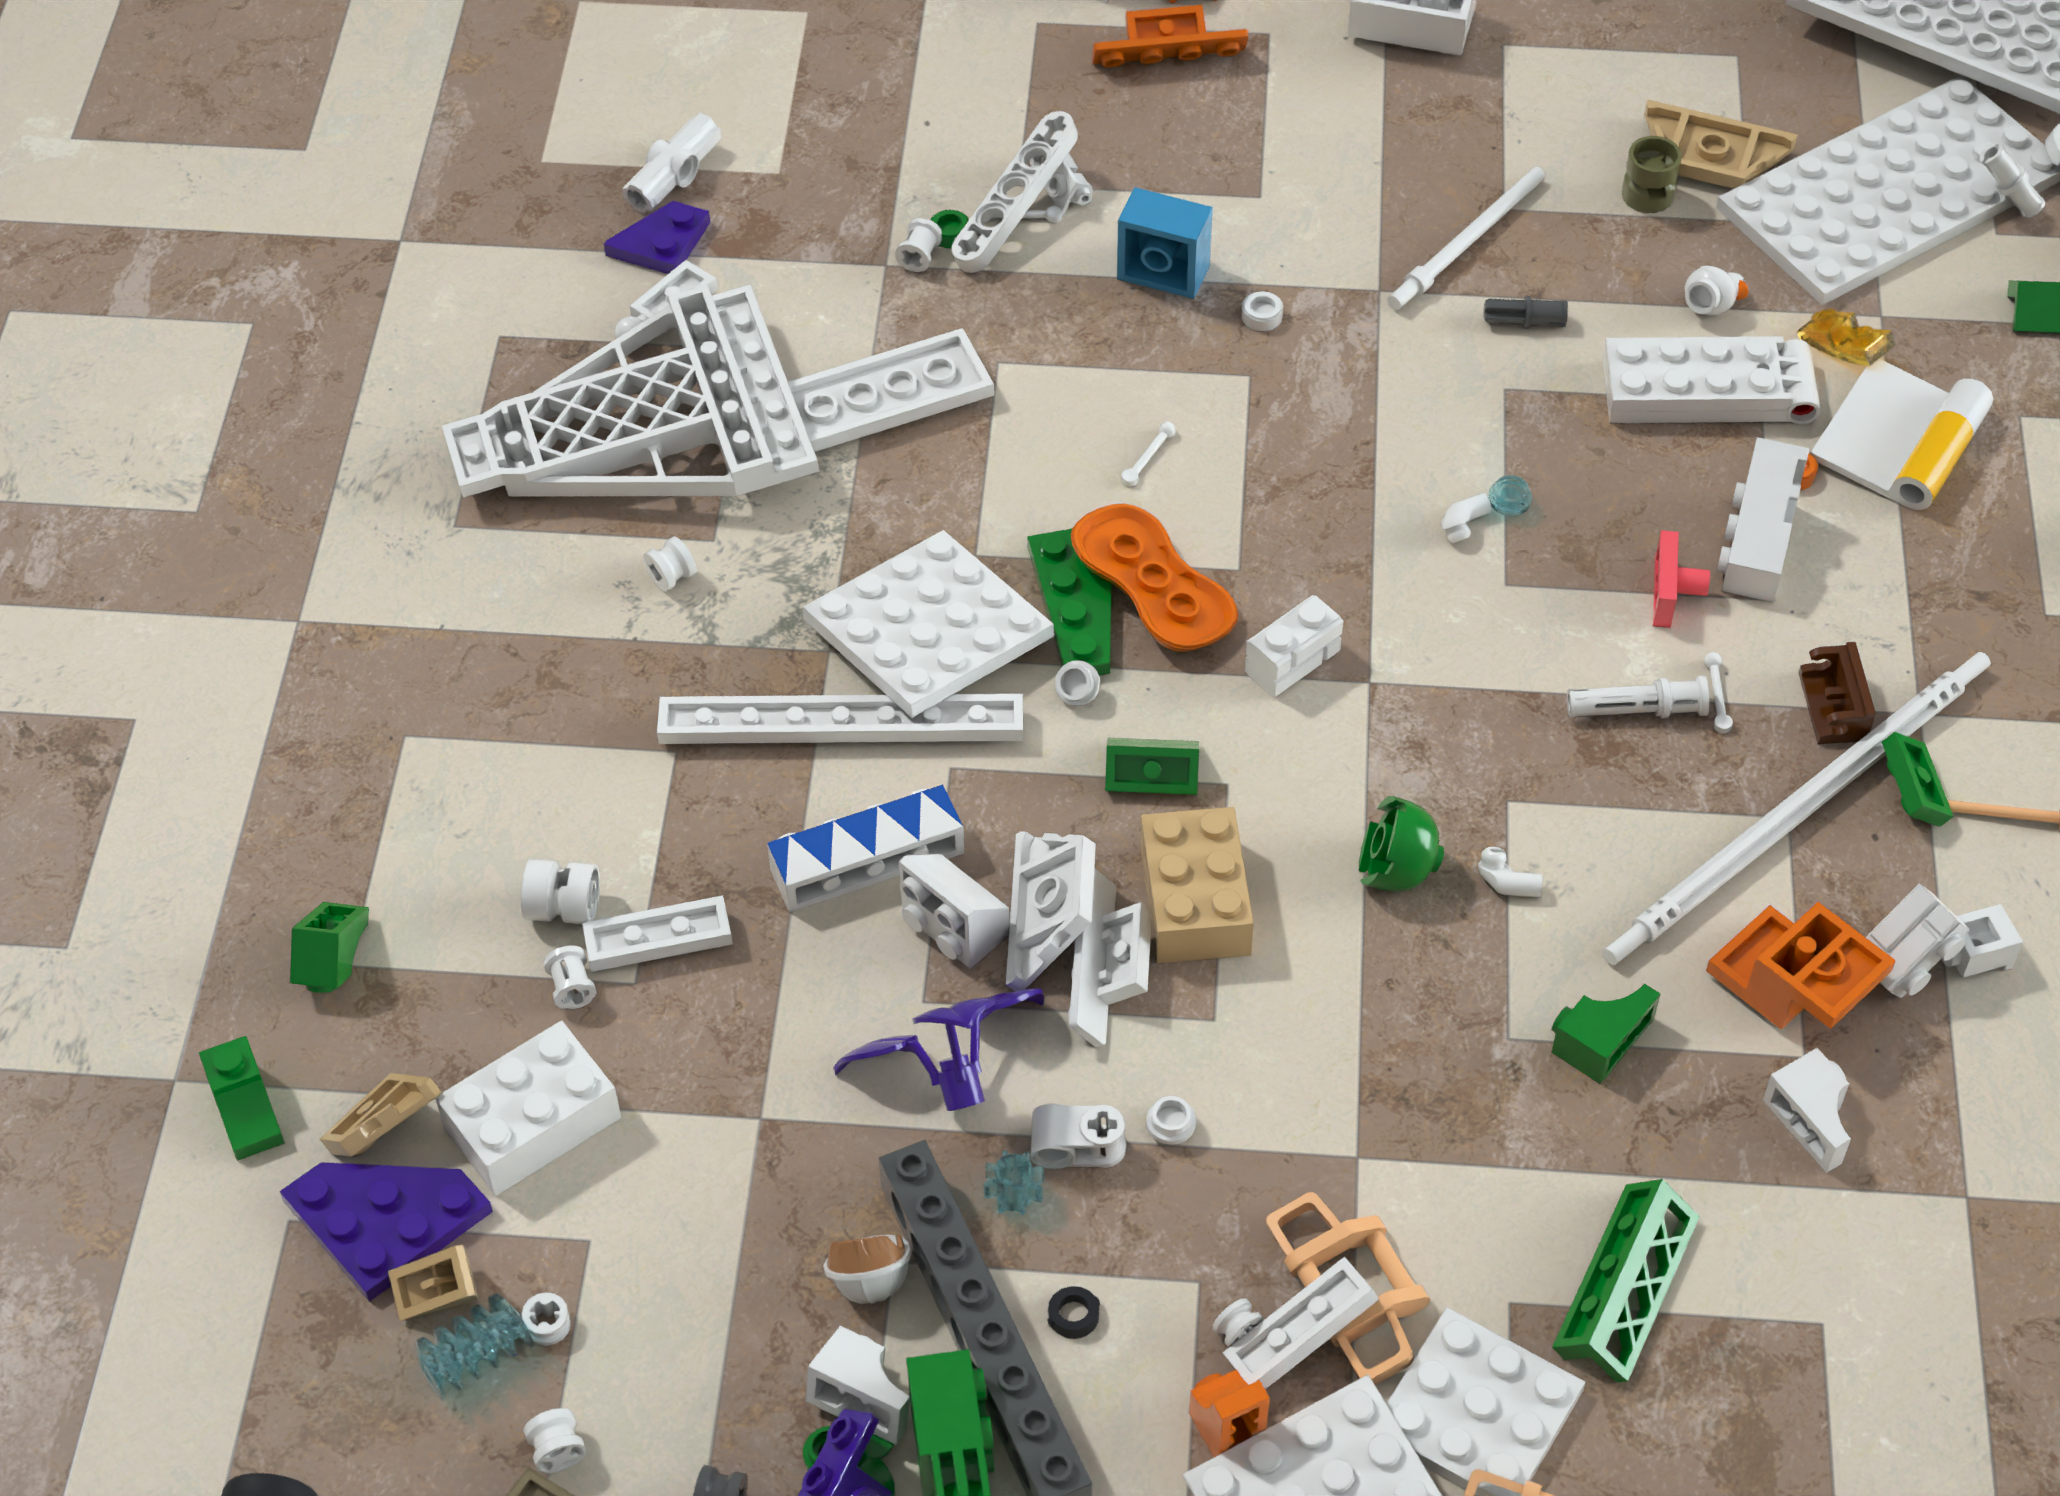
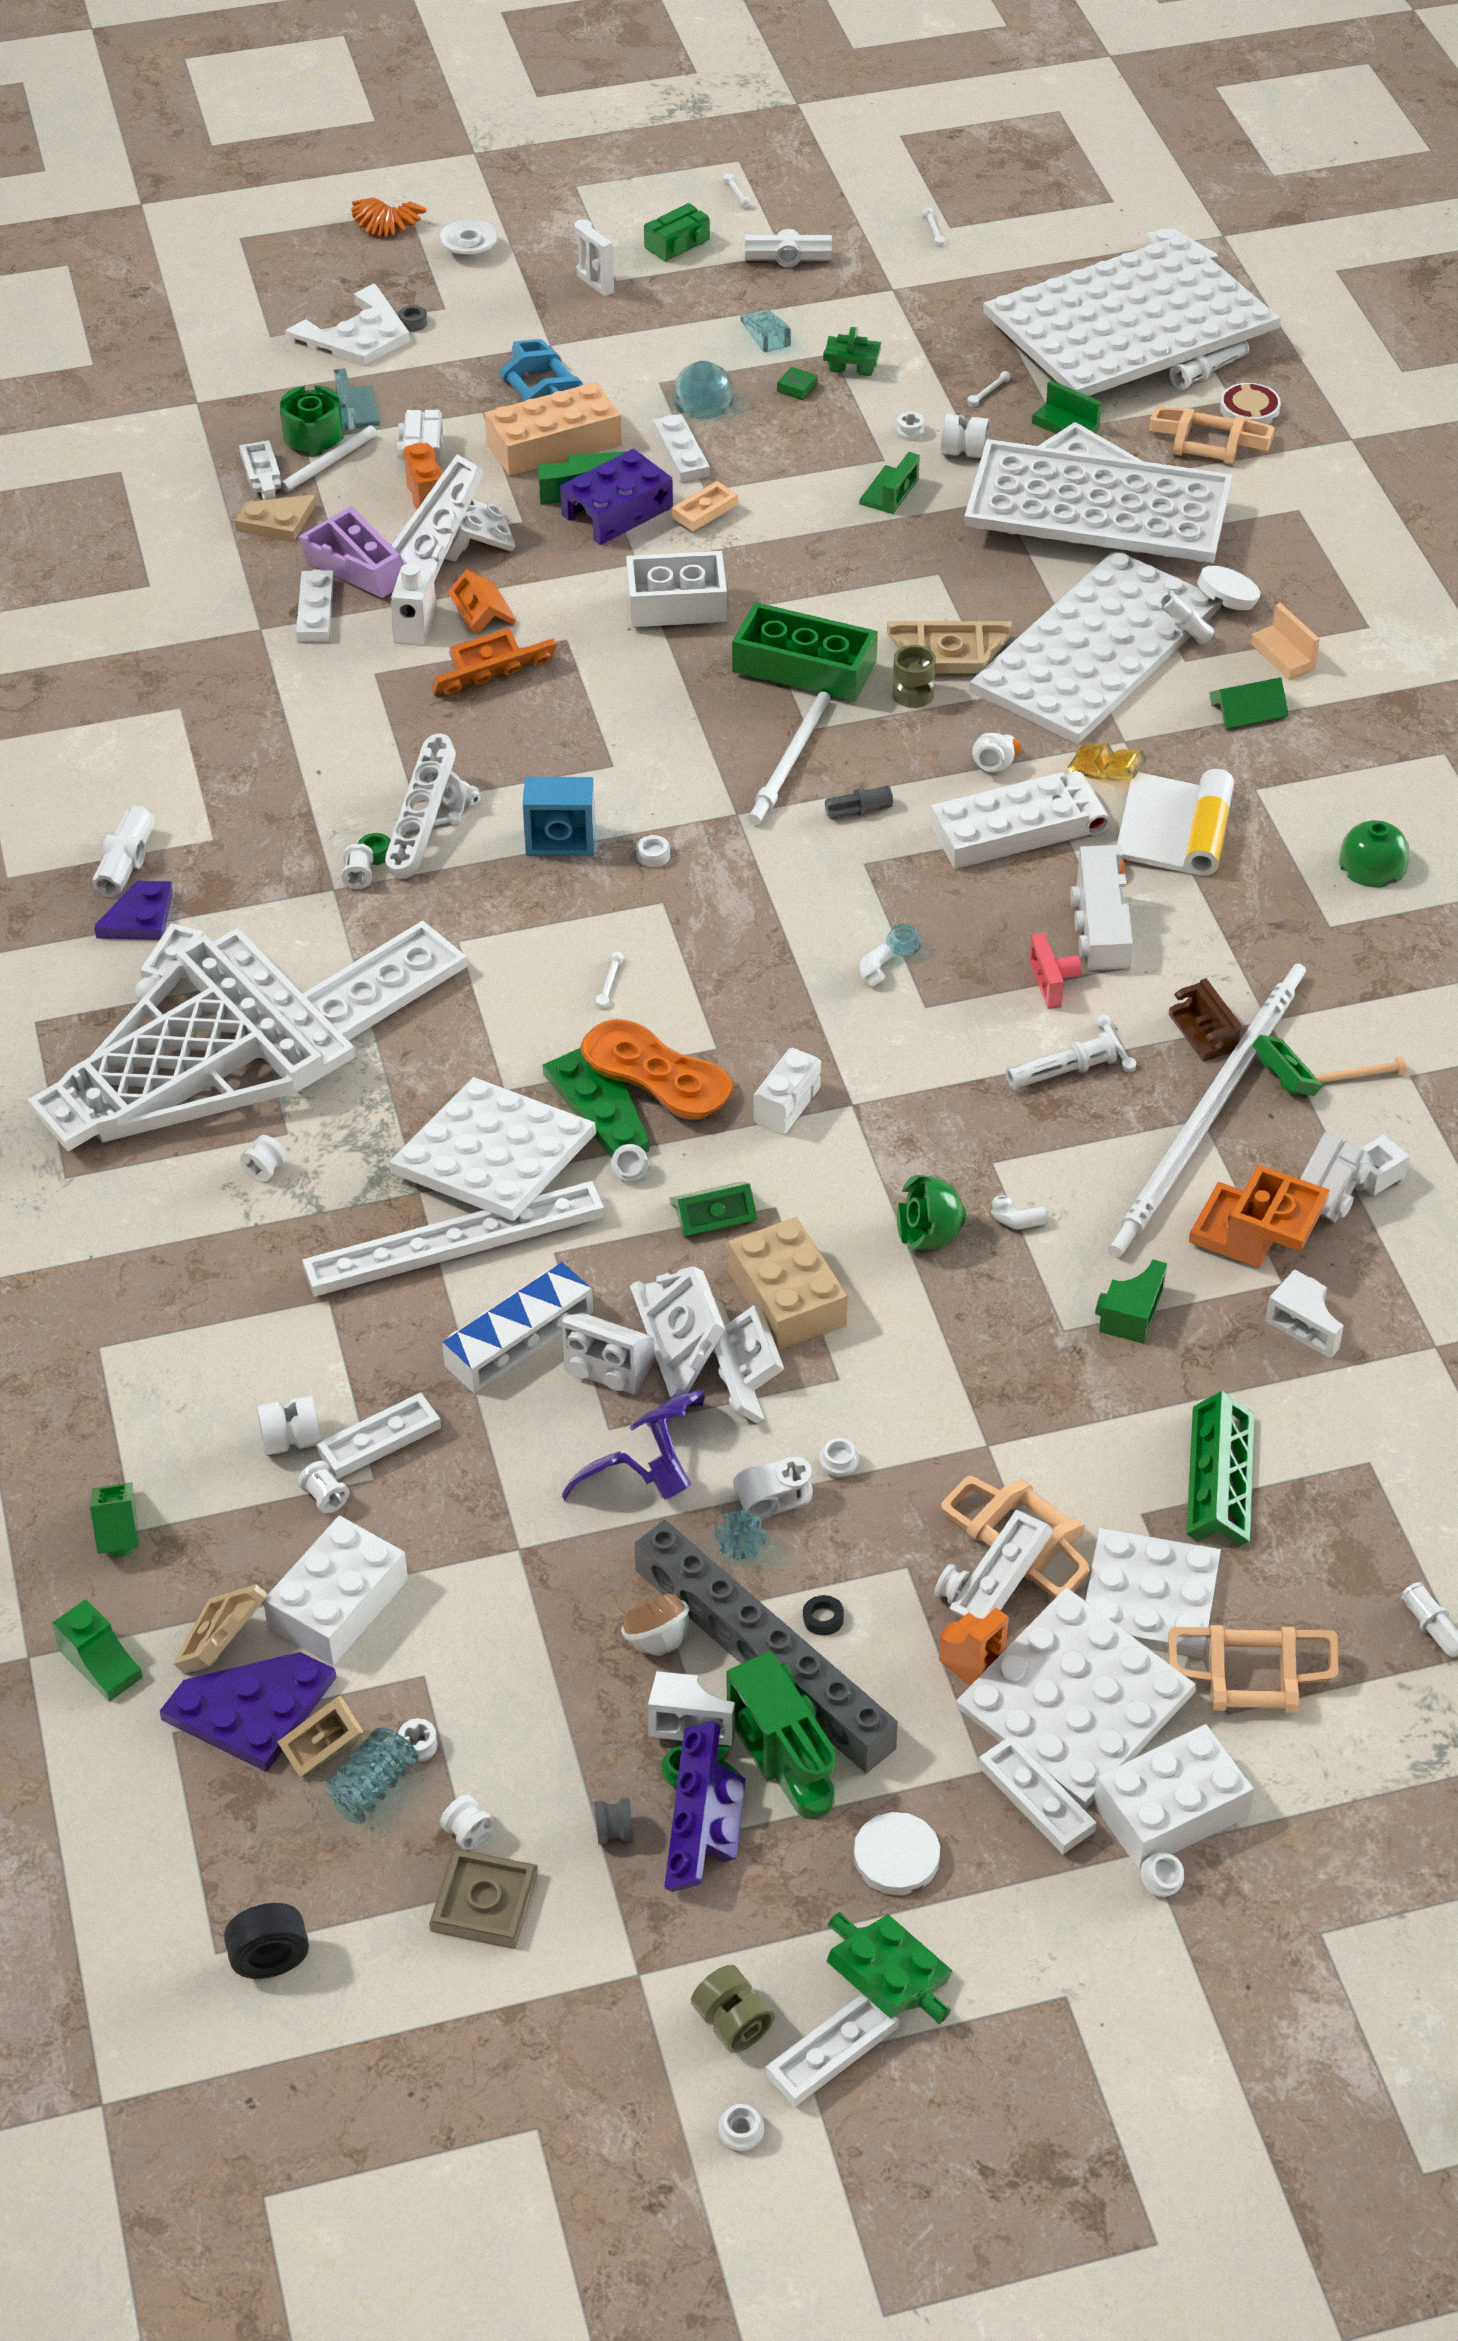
camera: 20 degrees left, 5 degrees down
none -> green brick [732,602,878,701]

